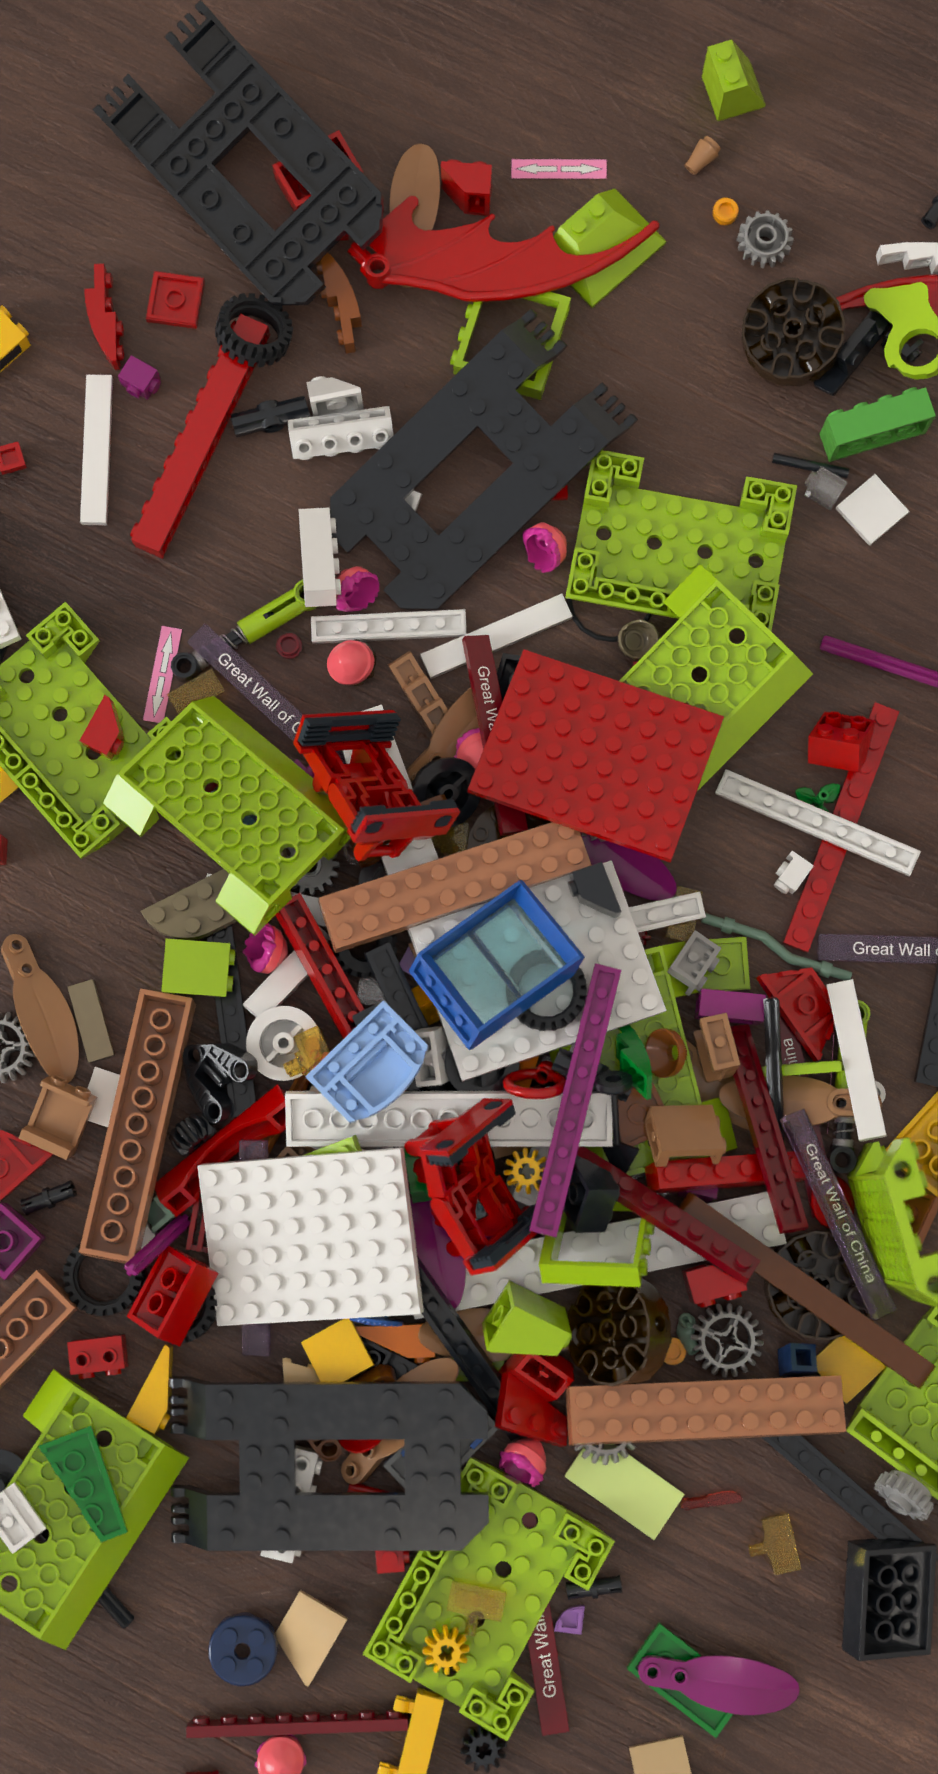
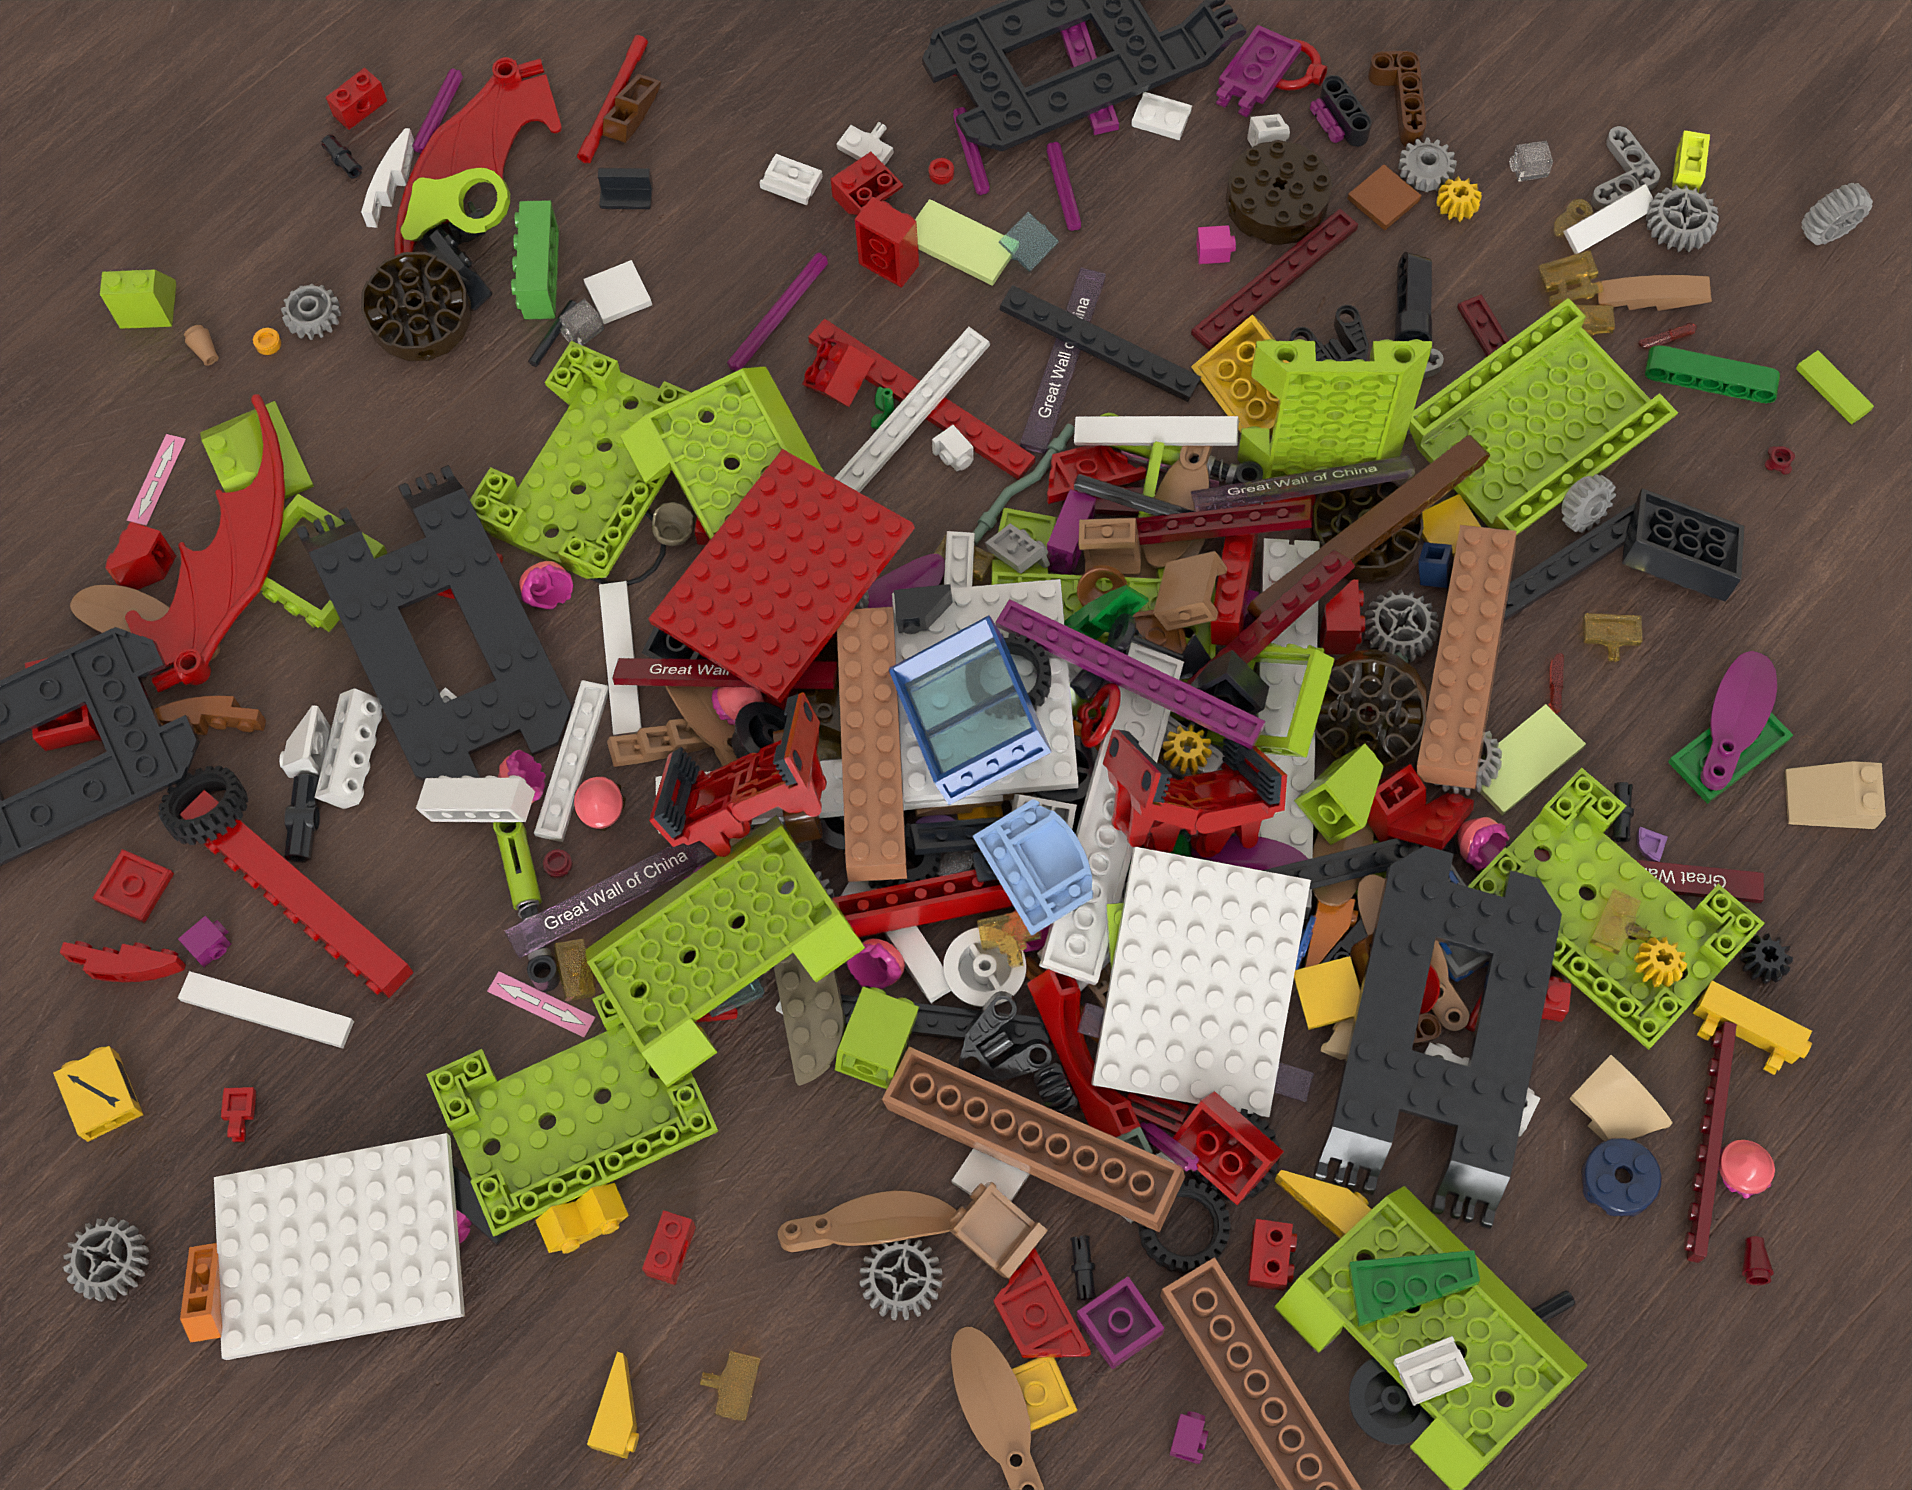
camera: 75 degrees left, 15 degrees down
dark tan tile [67,979,115,1063] -> none
red slope [79,695,124,760] -> none

